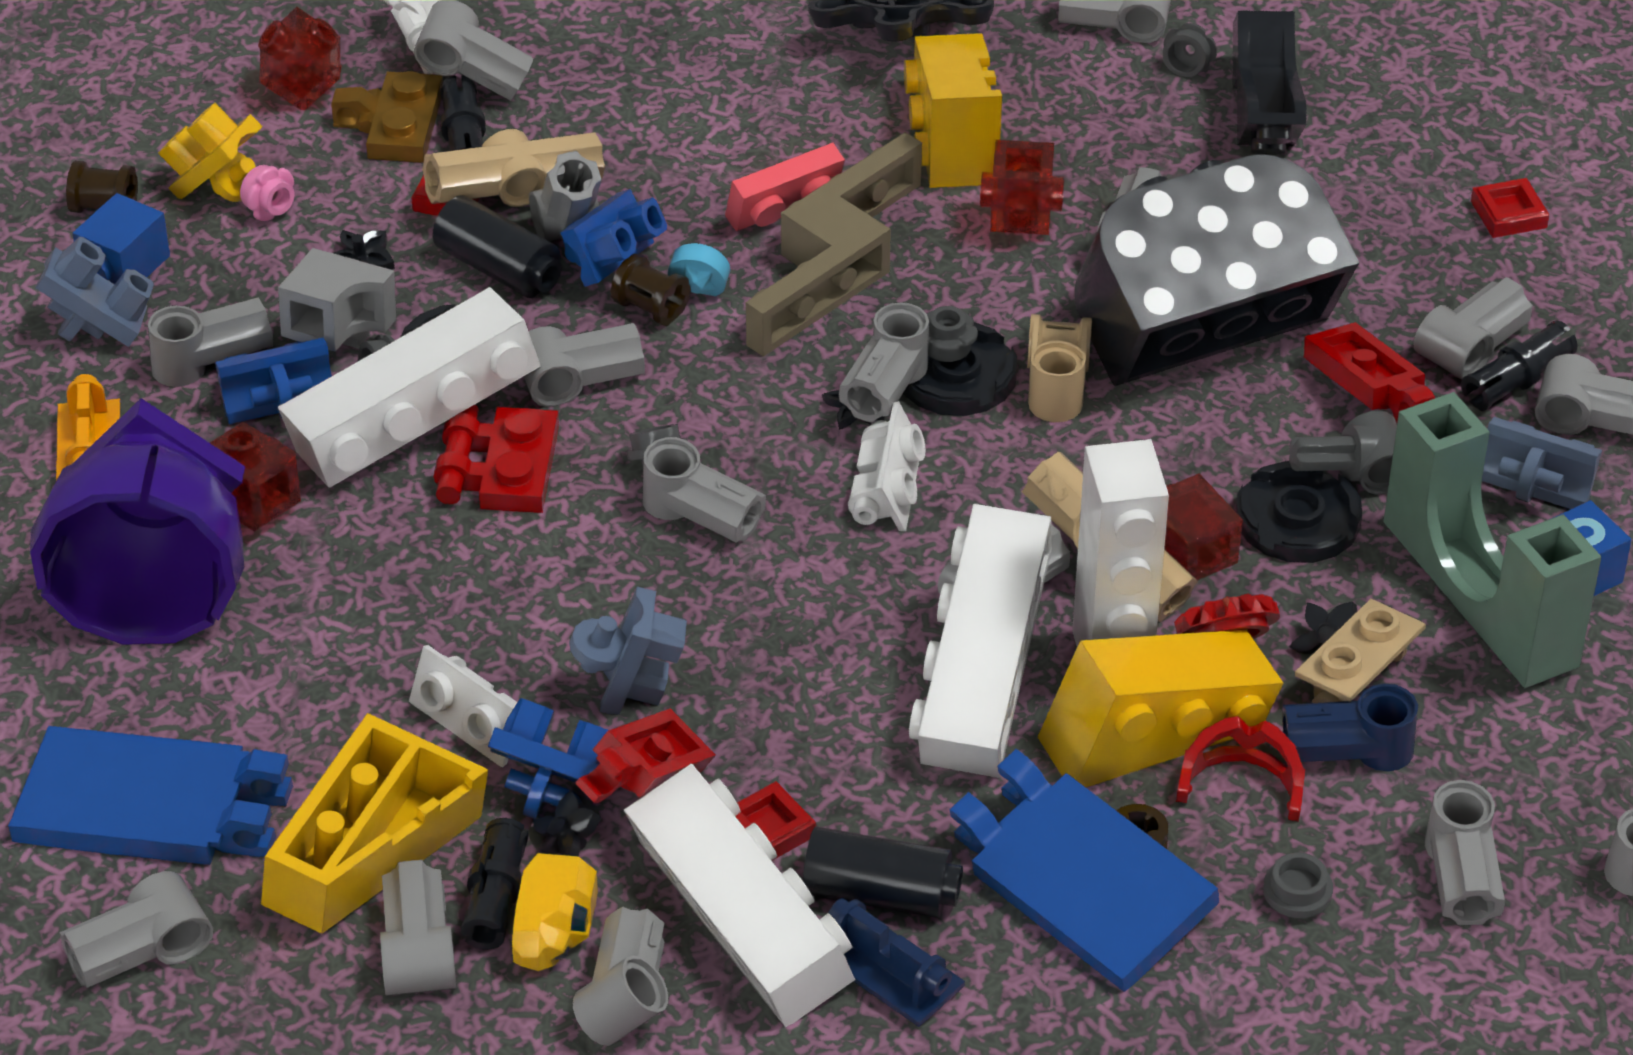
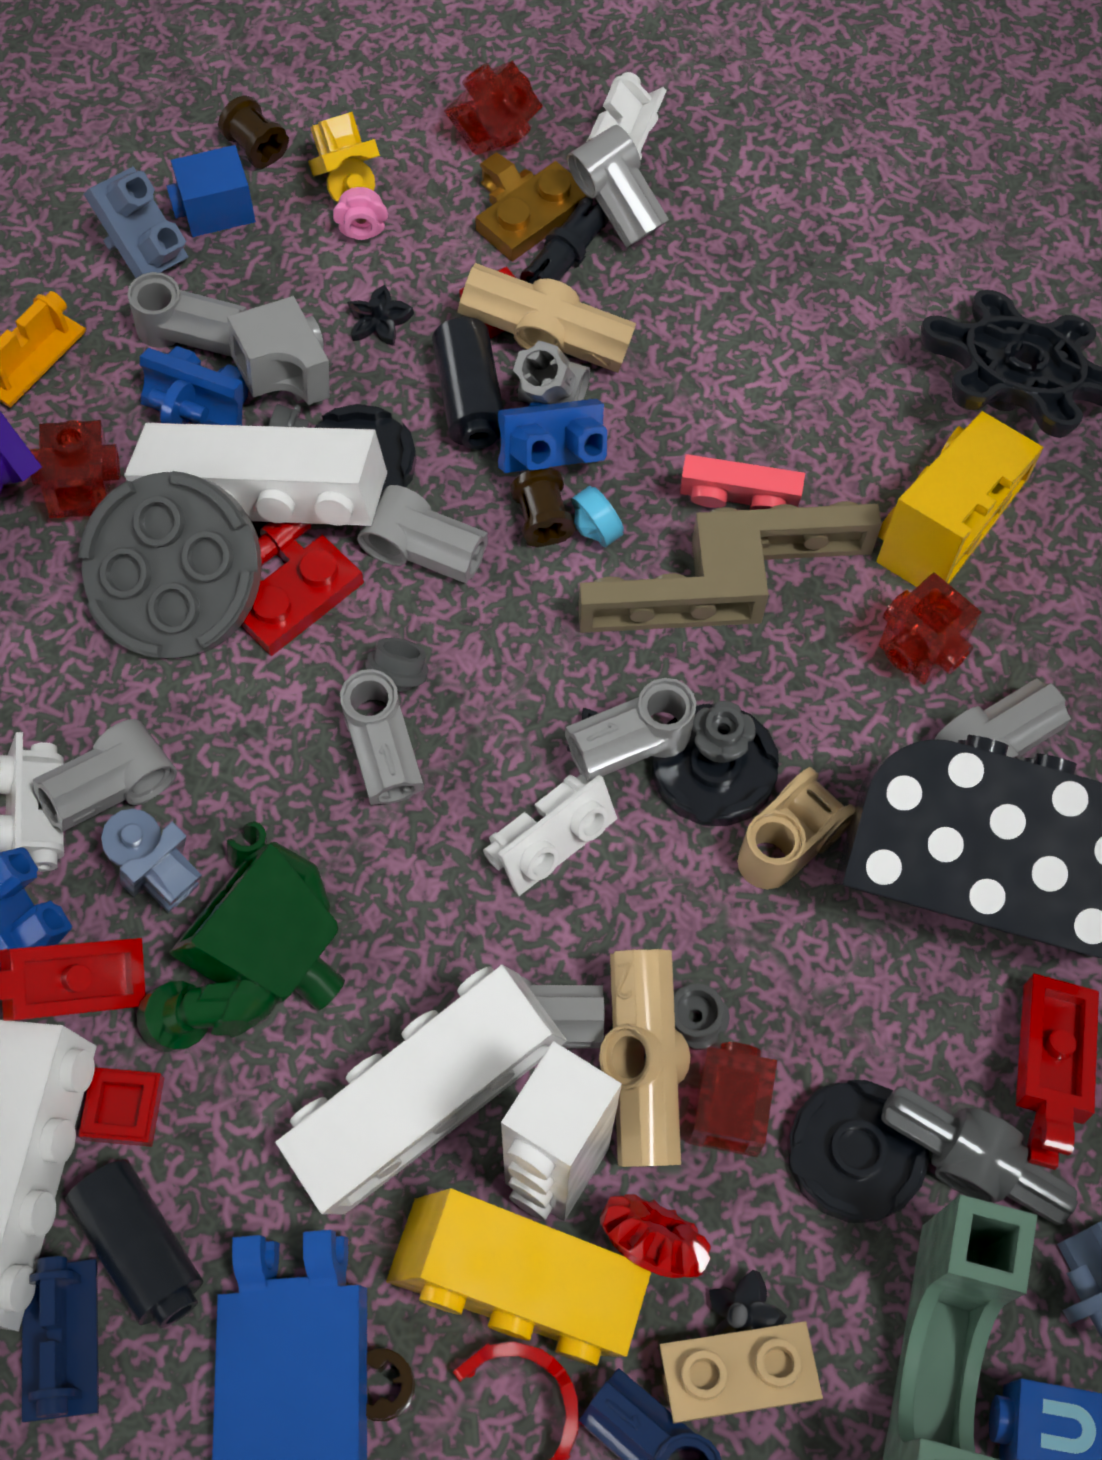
camera: 40 degrees right, 20 degrees up
none -> light grey piece [33,719,177,832]
none -> dark grey tile [78,471,262,658]
none -> dark green torso [137,821,345,1052]

